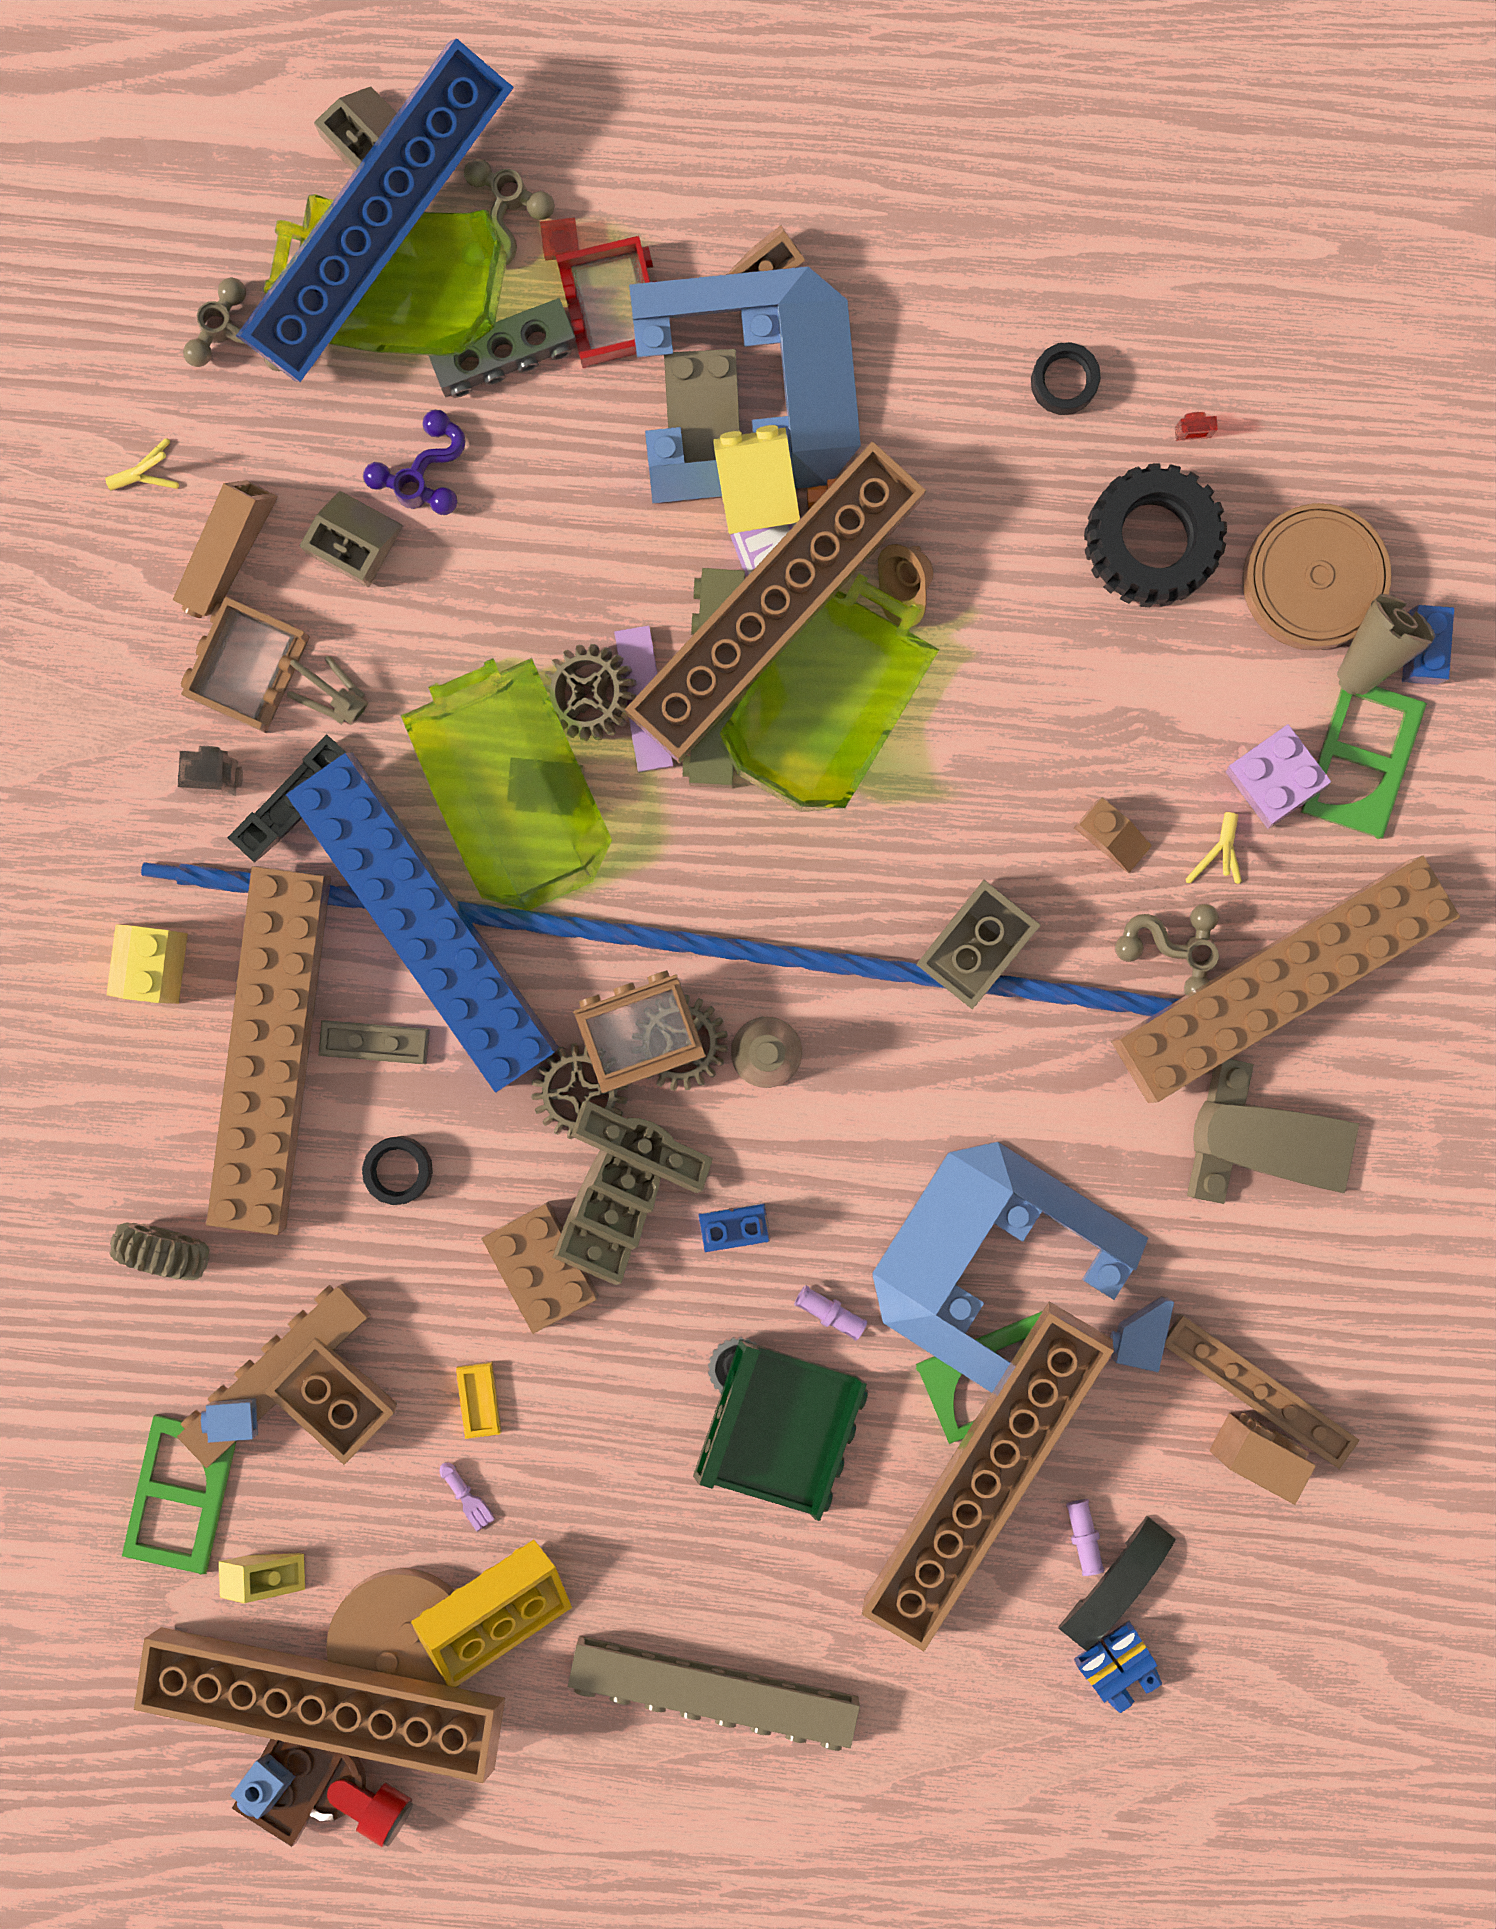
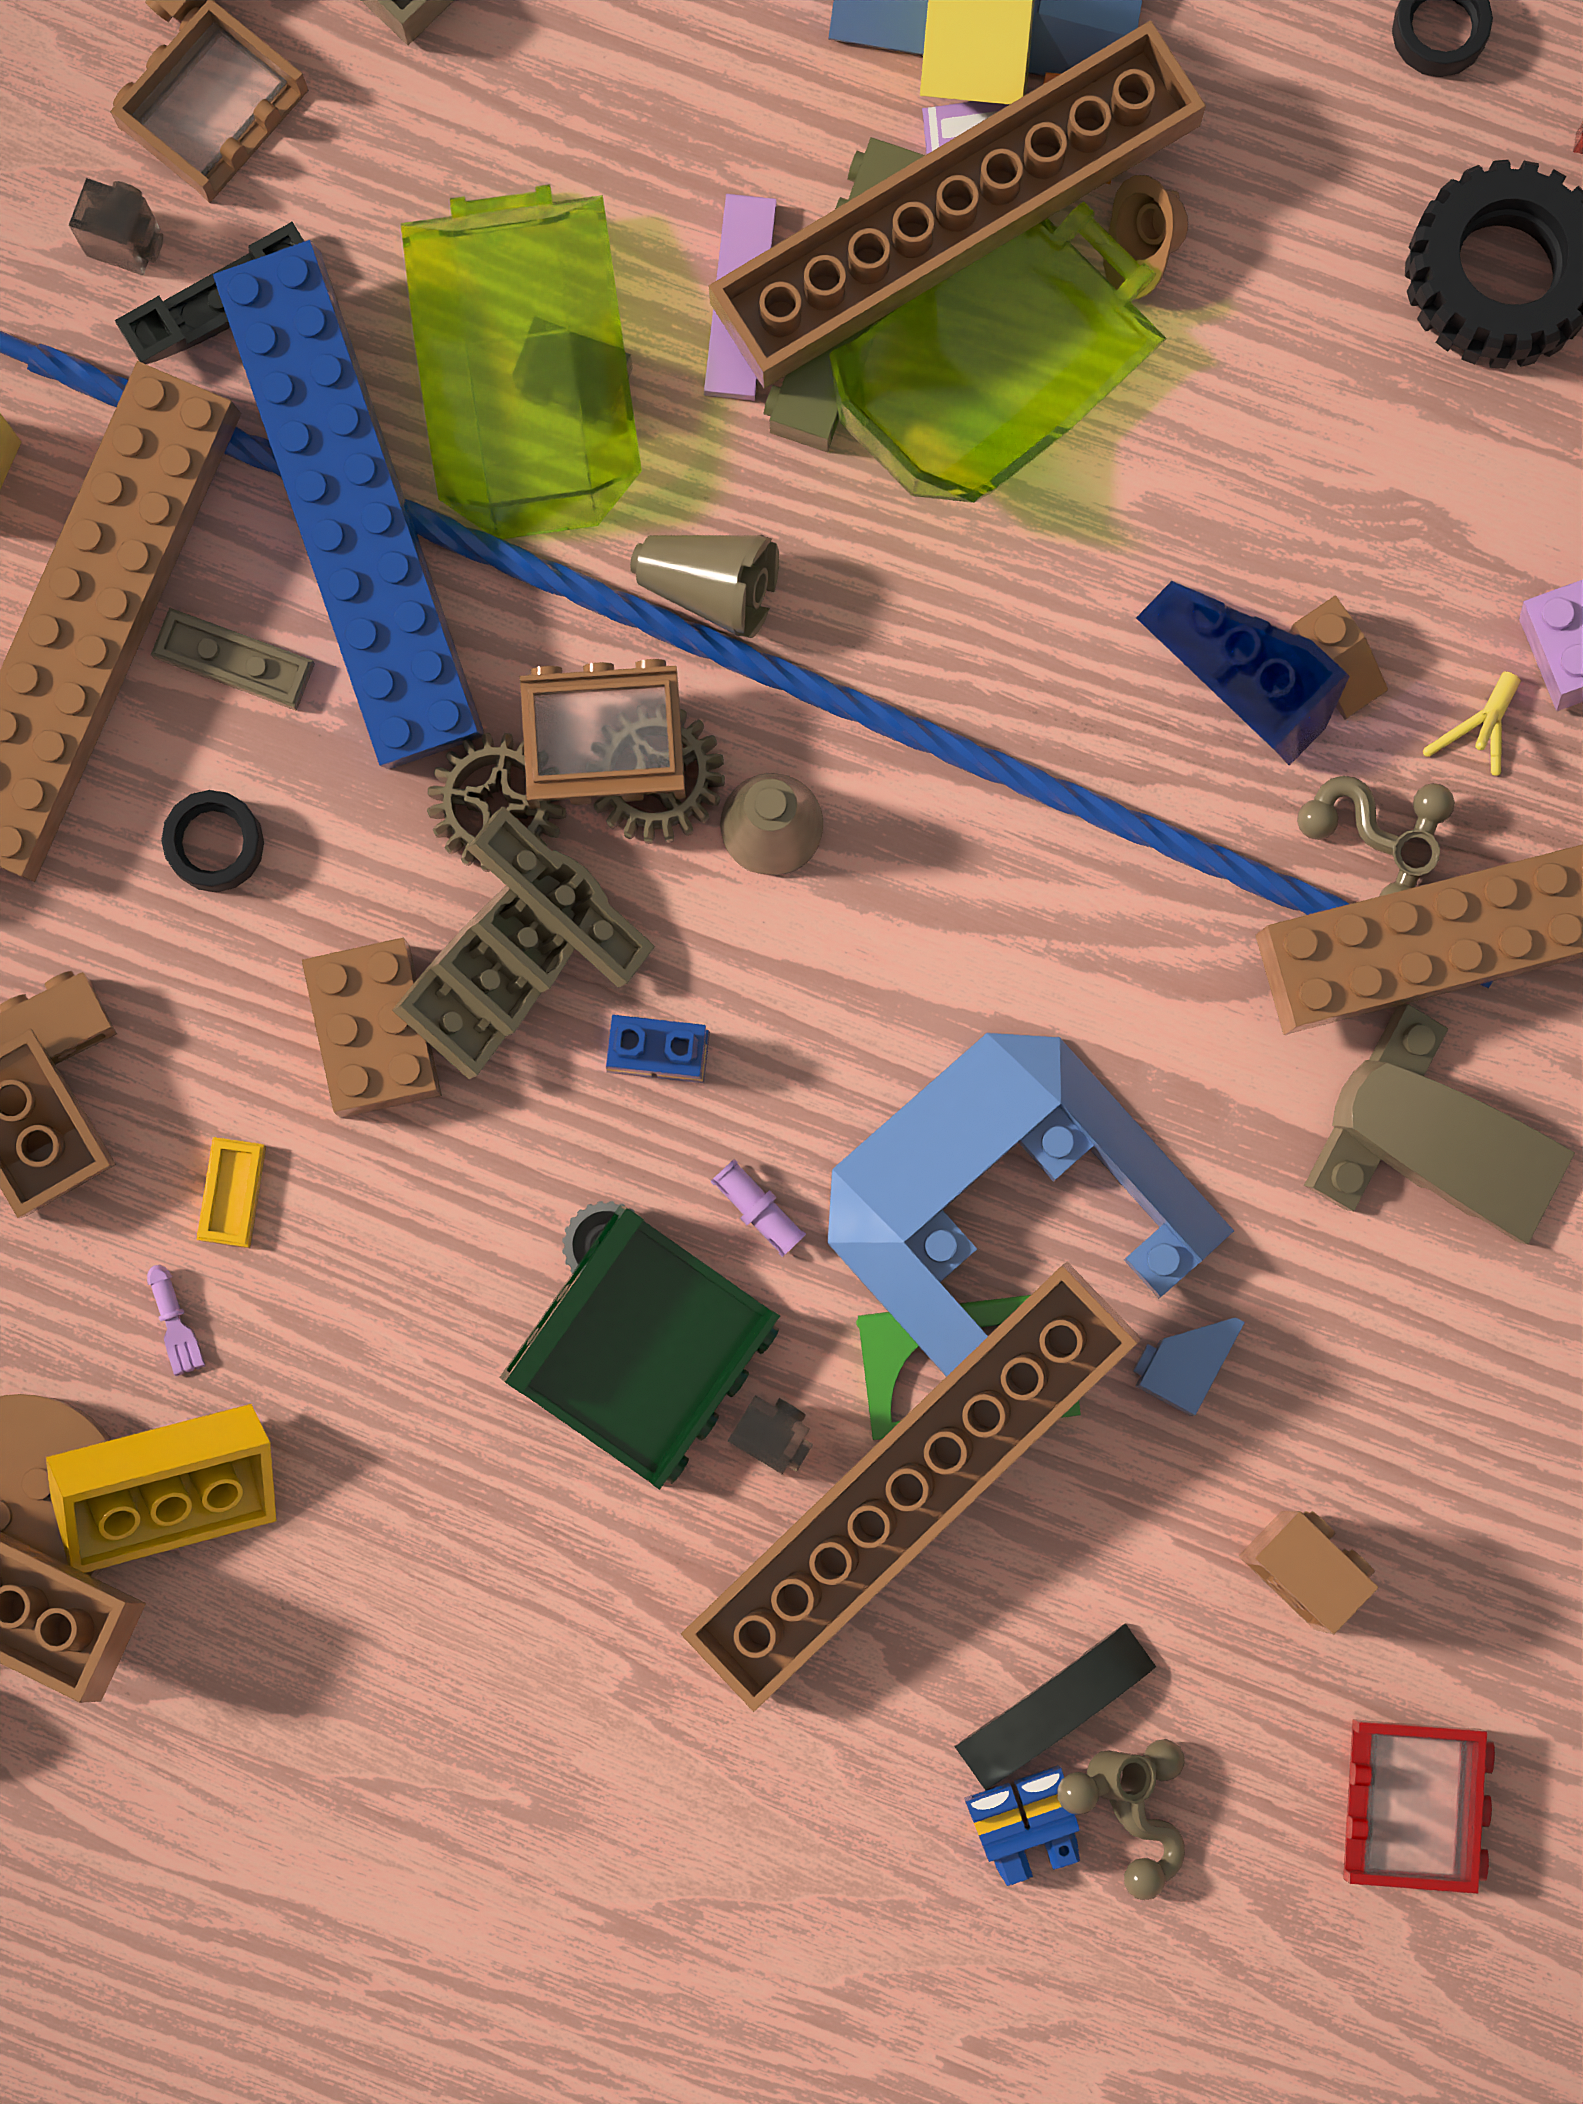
camera: 20 degrees right, 5 degrees down
dark tan plant [287,656,368,725] -> none
dark tan gear [541,644,637,741] -> none
dark tan brick [567,1636,860,1751] -> none
dark tan slope [916,879,1041,1010] -> none
lavender pin [1066,1499,1105,1576] -> none
medium nougat plate [1165,1314,1360,1470] -> none
none -> dark tan cone [630,535,779,638]
none -> clear smoke brick [728,1395,813,1476]
none -> dark tan piece [1057,1739,1185,1900]
none -> clear blue wedge [1136,581,1350,766]
none -> clear window [1343,1719,1495,1894]

